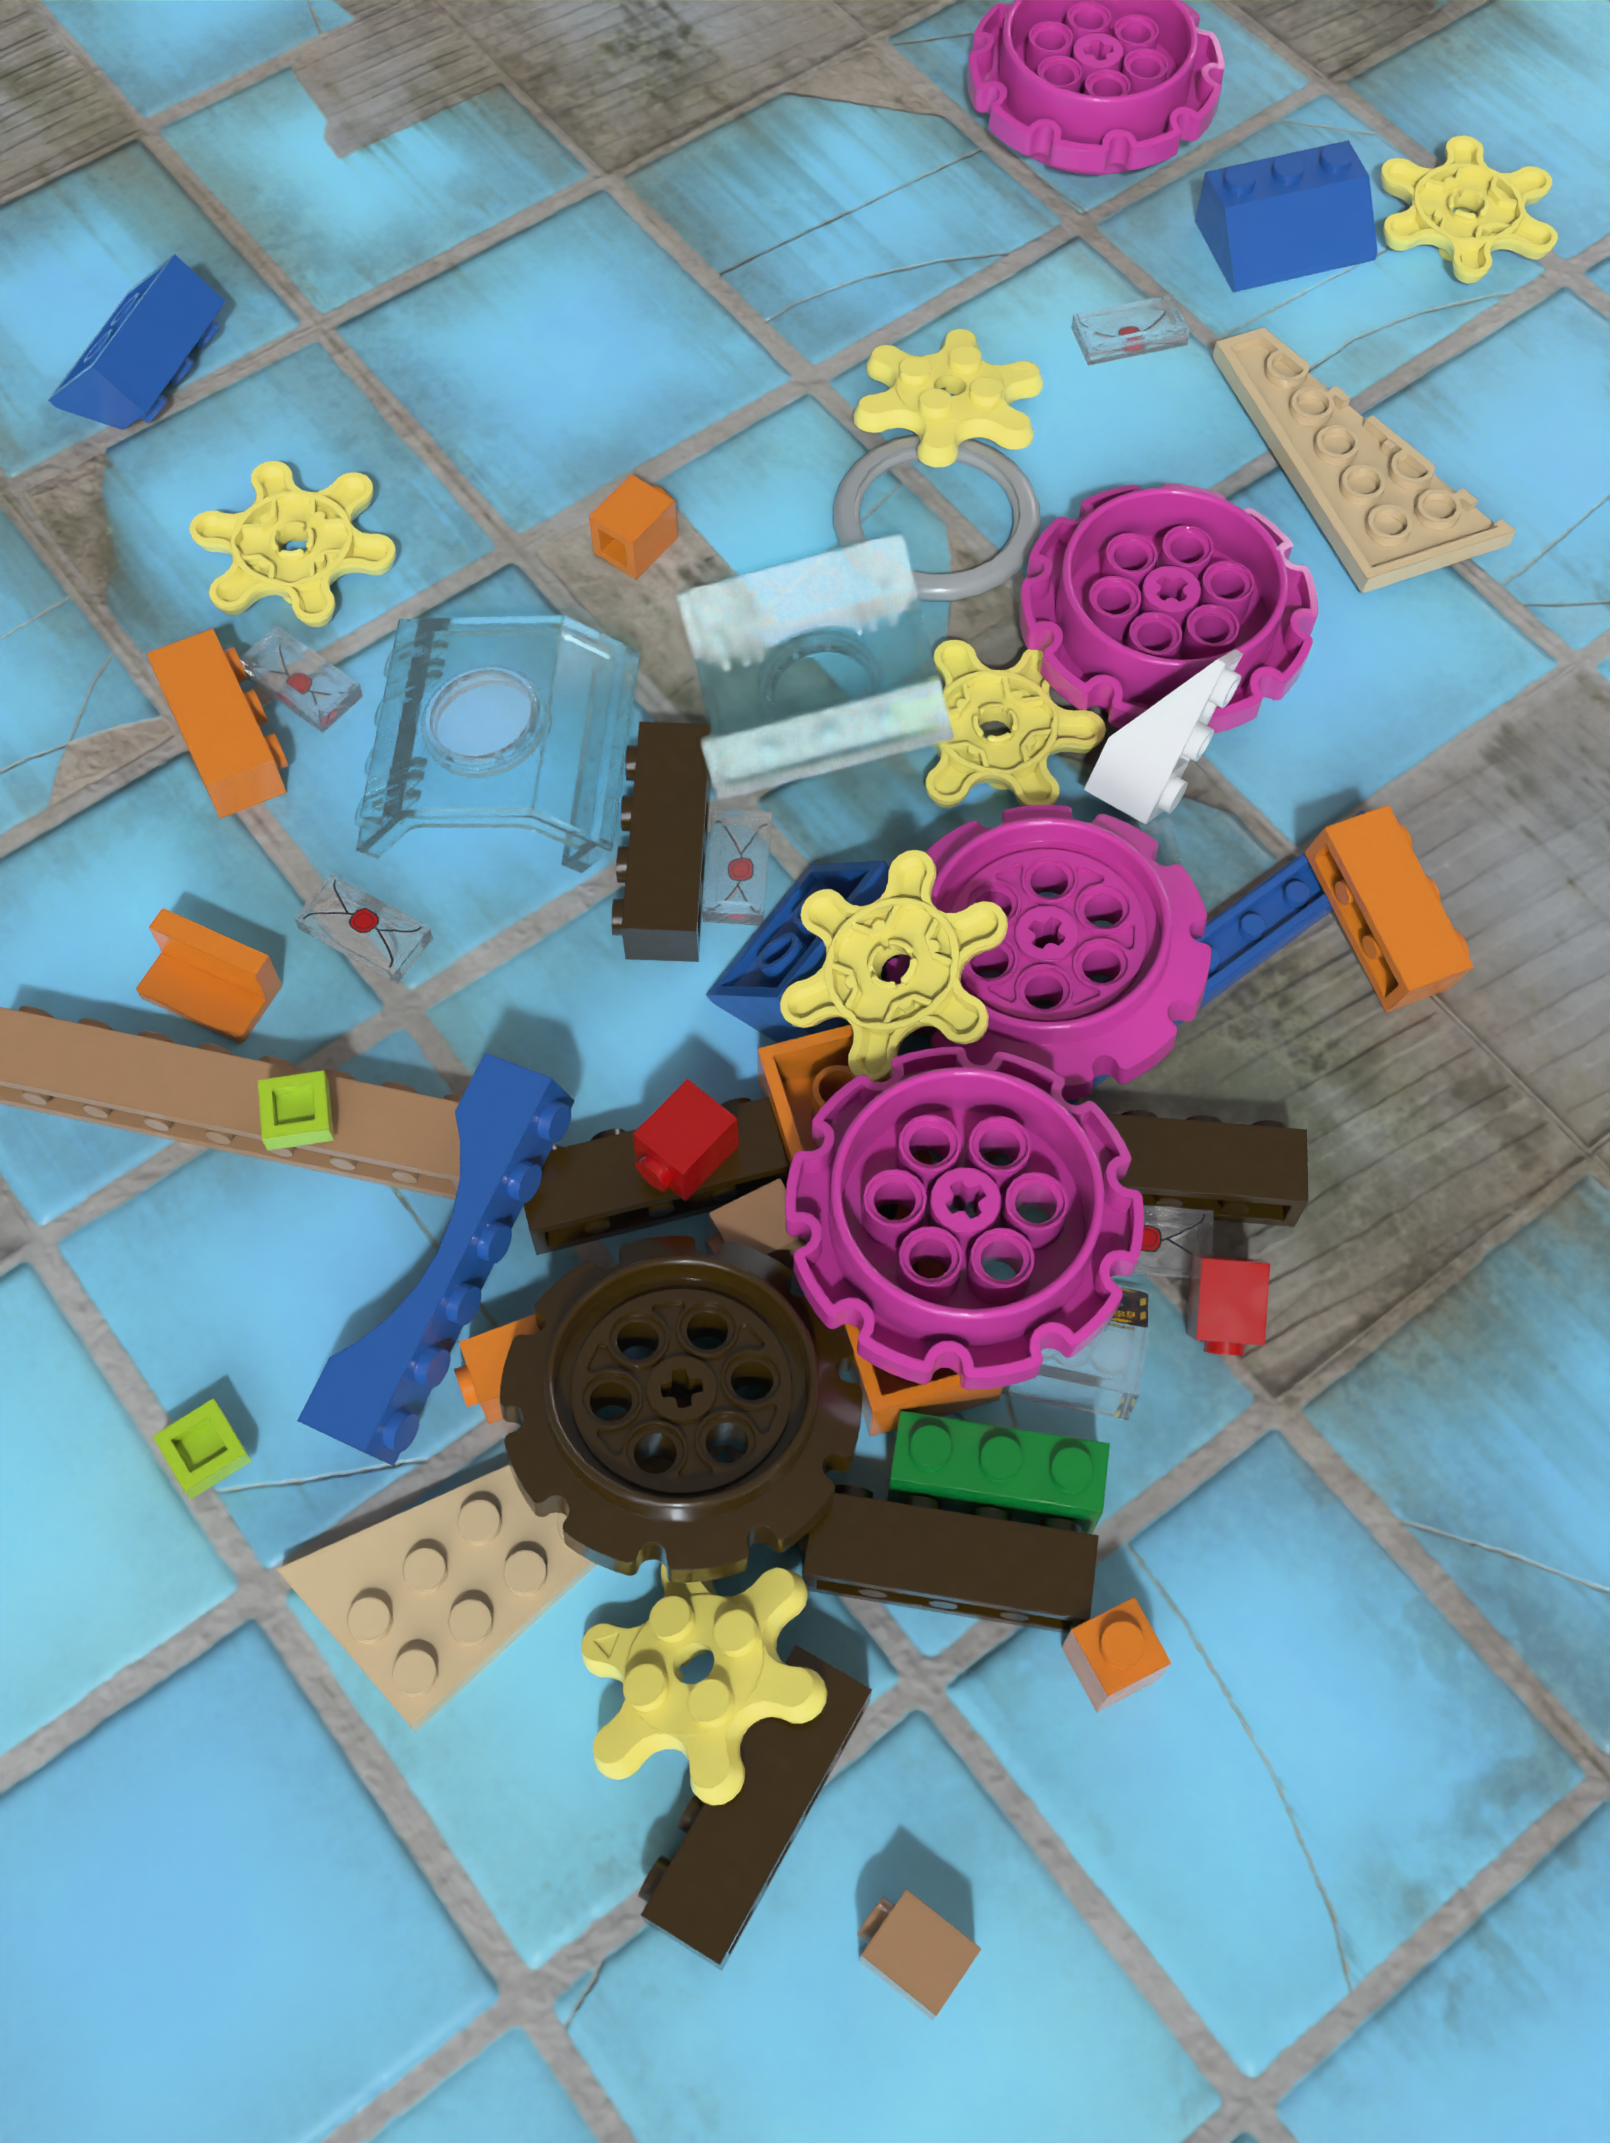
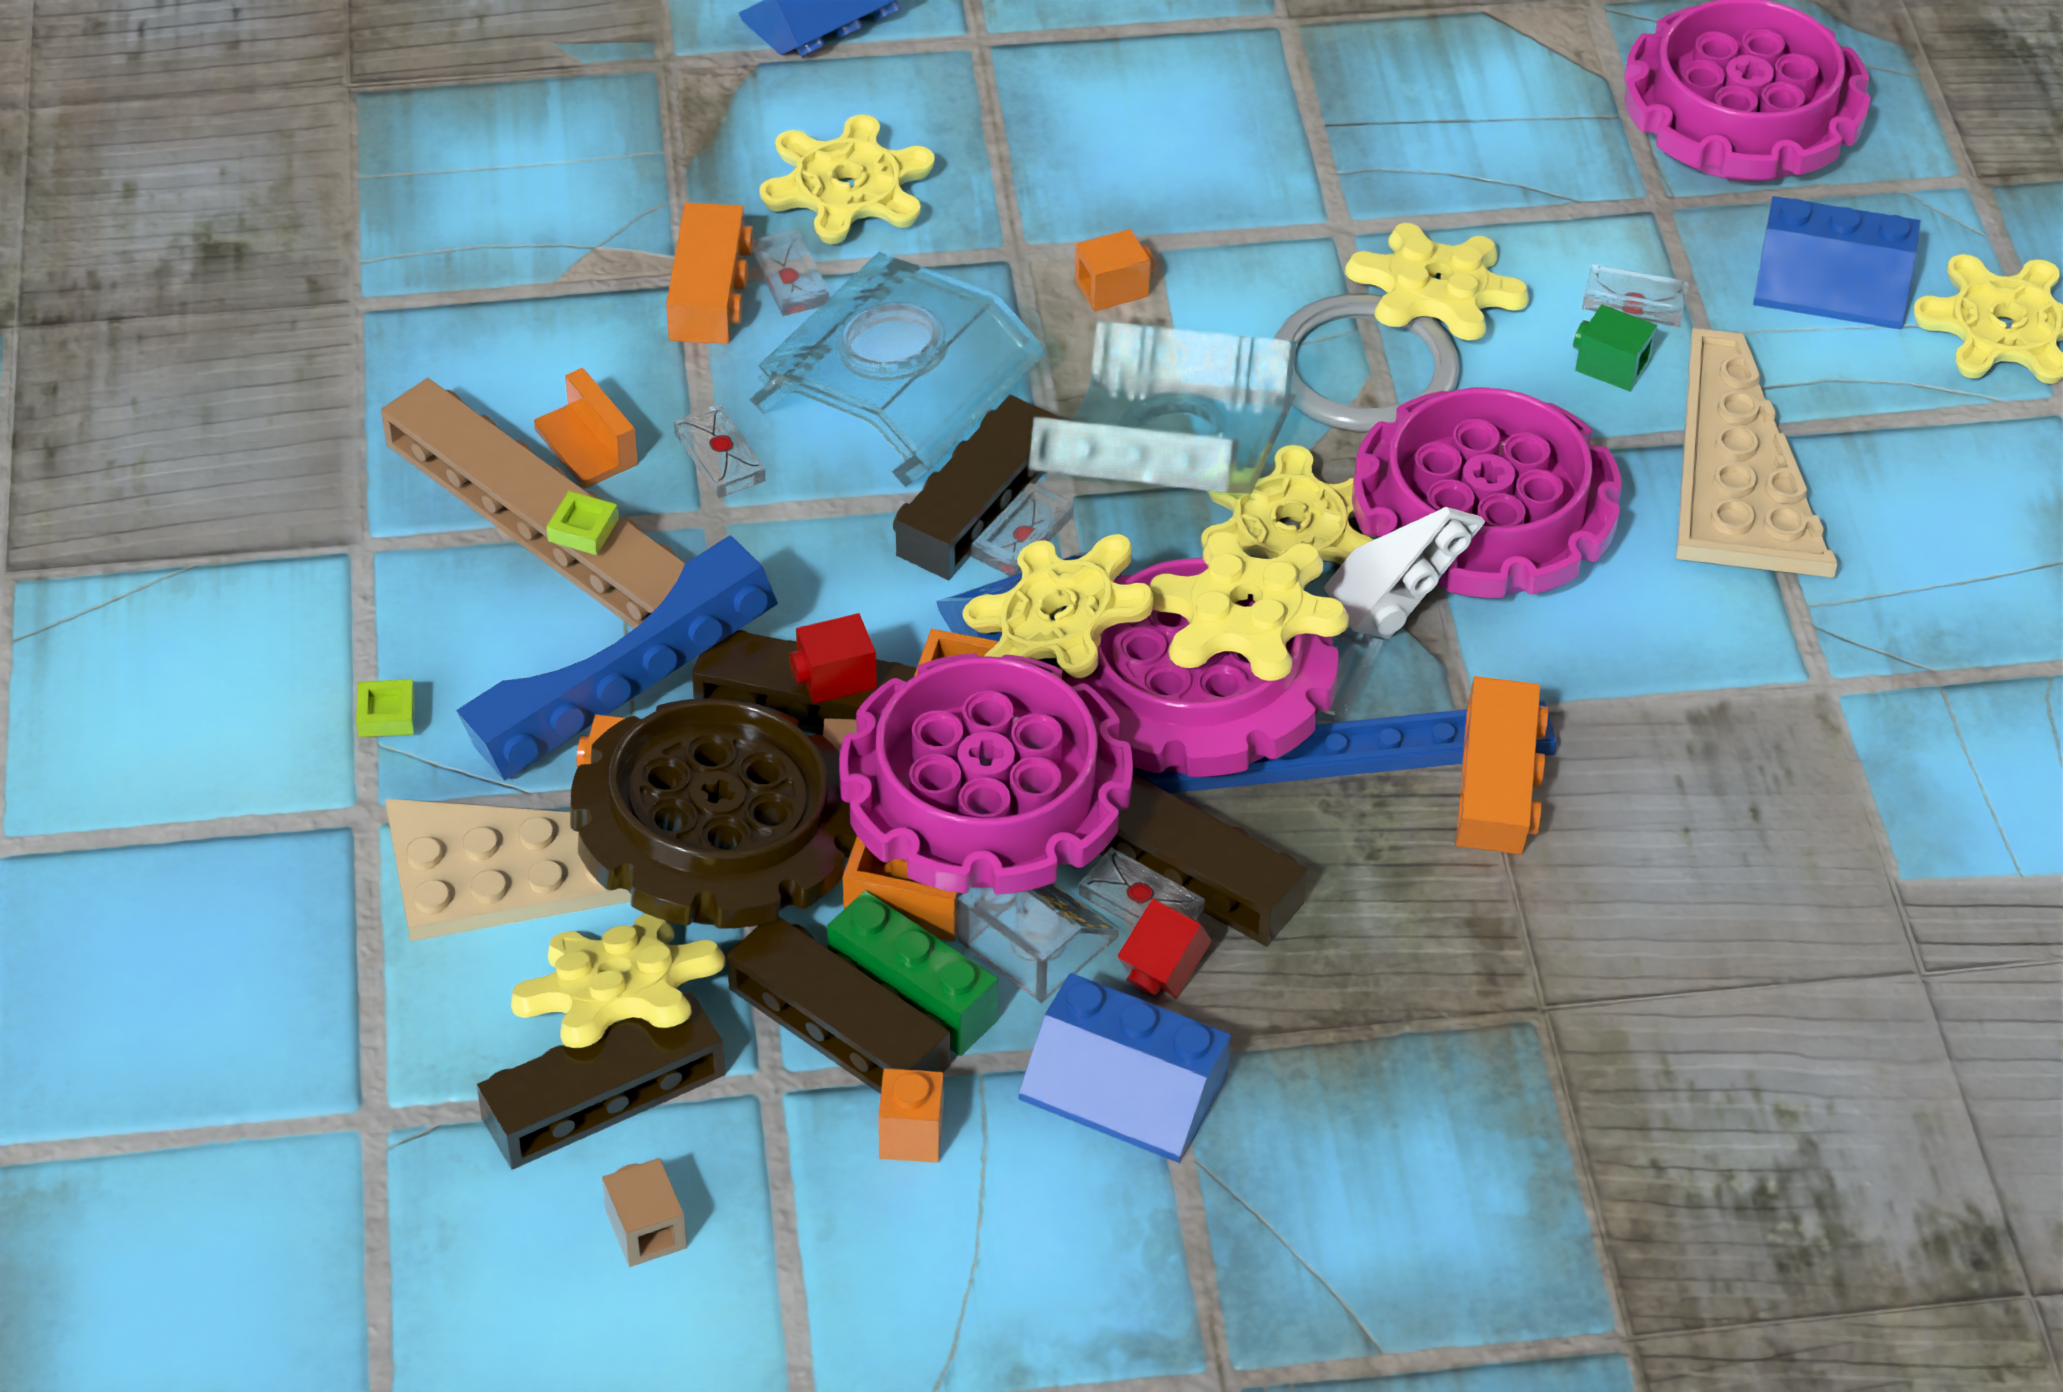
camera: 30 degrees right, 15 degrees down
none -> slope [1019,972,1231,1163]
none -> light yellow plate [1149,532,1349,681]
none -> green brick [1573,304,1657,392]

